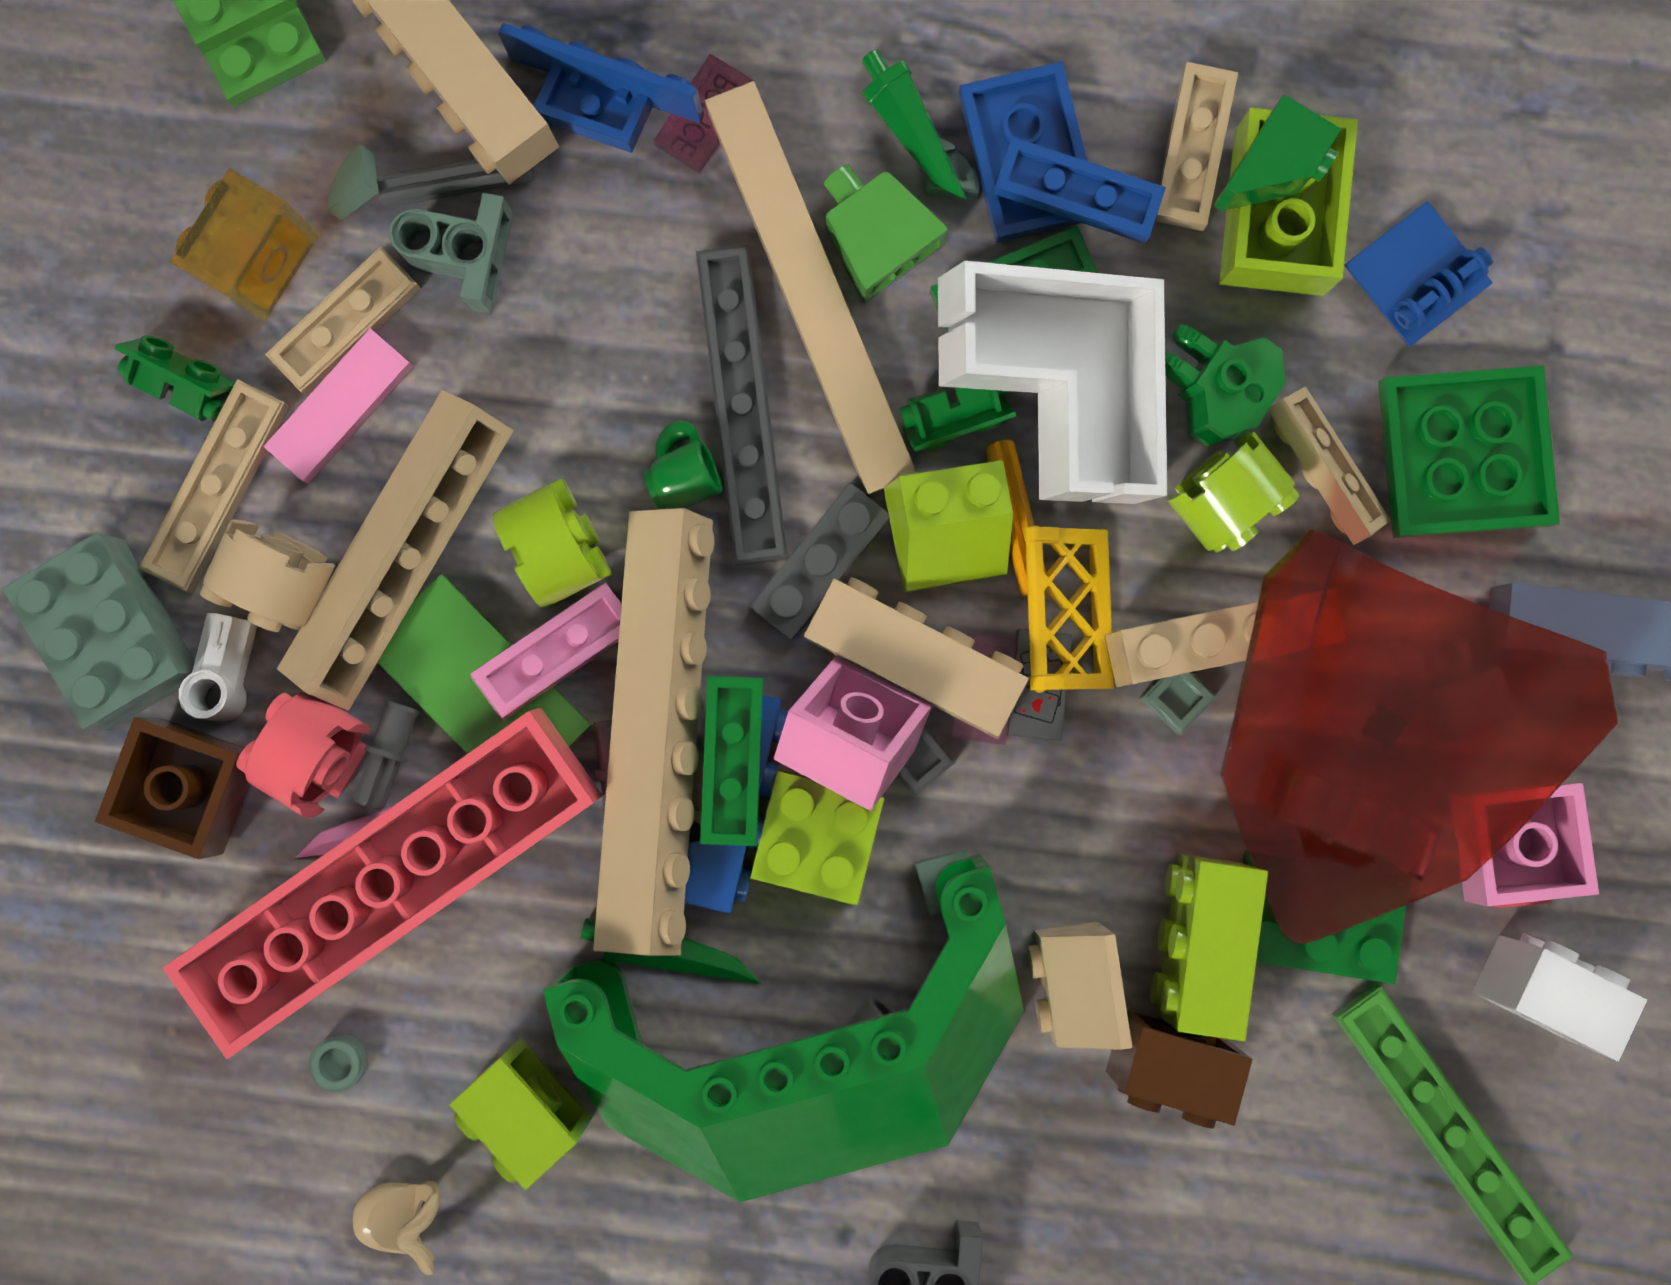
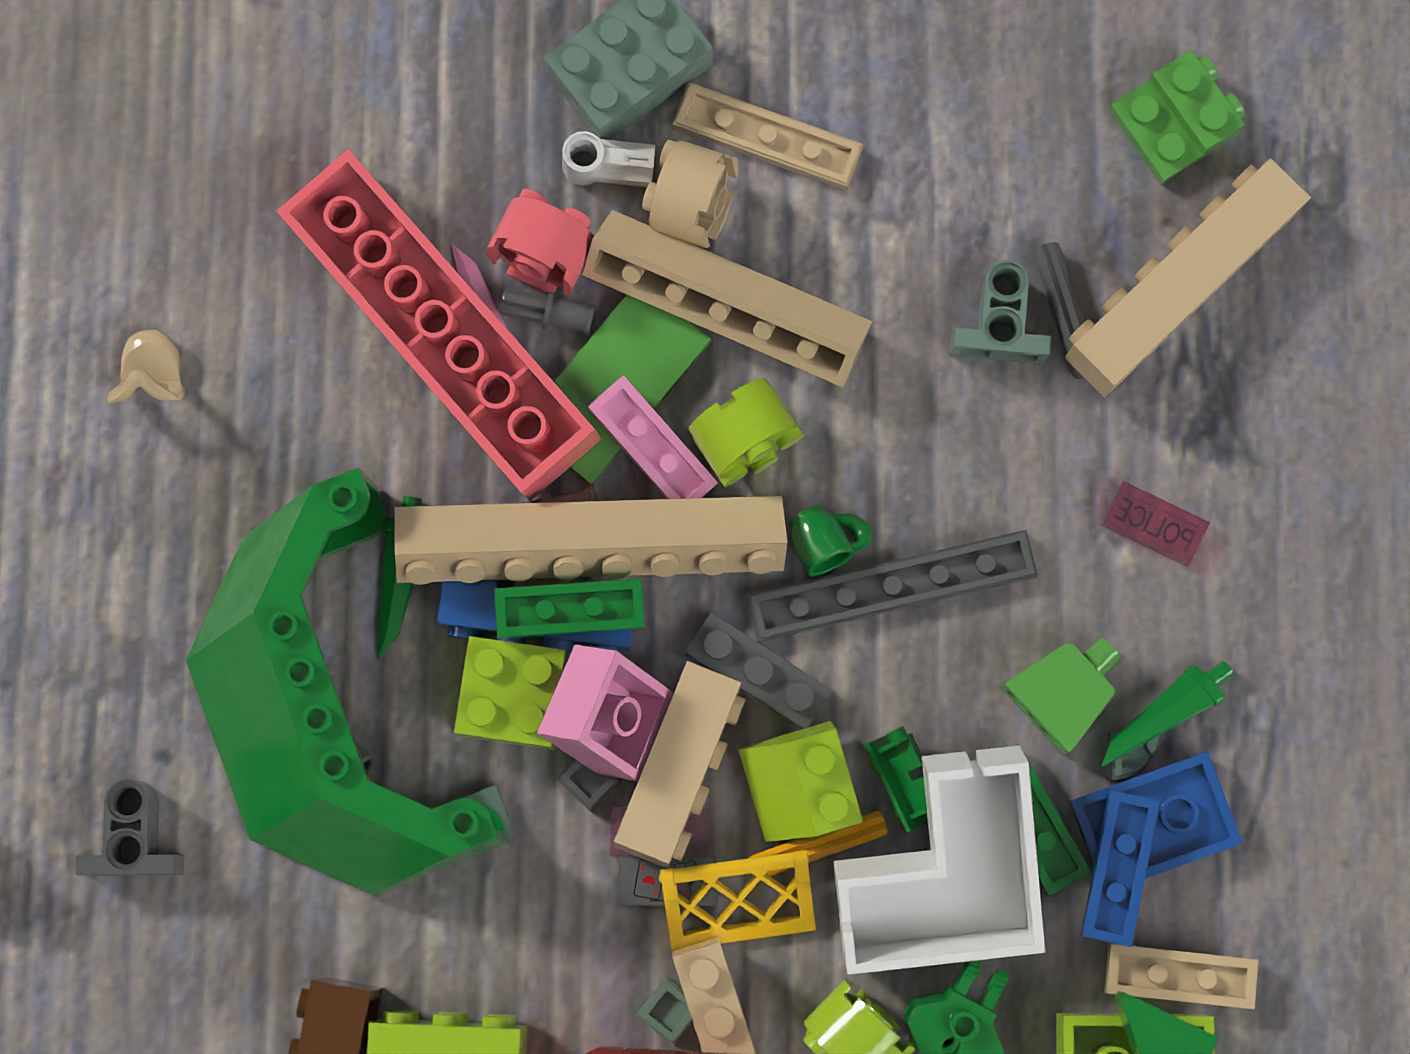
camera: 90 degrees right, 5 degrees down
reddish brown brick [95,717,249,859] -> none
green hinge [115,335,236,421] -> none
clear yellow brick [170,168,319,323] -> none
bright pink tile [263,328,414,484] -> none
tan tile [265,246,421,396] -> none
sand green tile [309,1034,368,1092] -> none
sand green tile [327,145,379,220] -> none
lime brick [449,1038,593,1191] -> none
blue bracket [498,23,705,153] -> none
tan tile [705,81,917,496] -> none
tan slope [1027,922,1132,1050] -> none

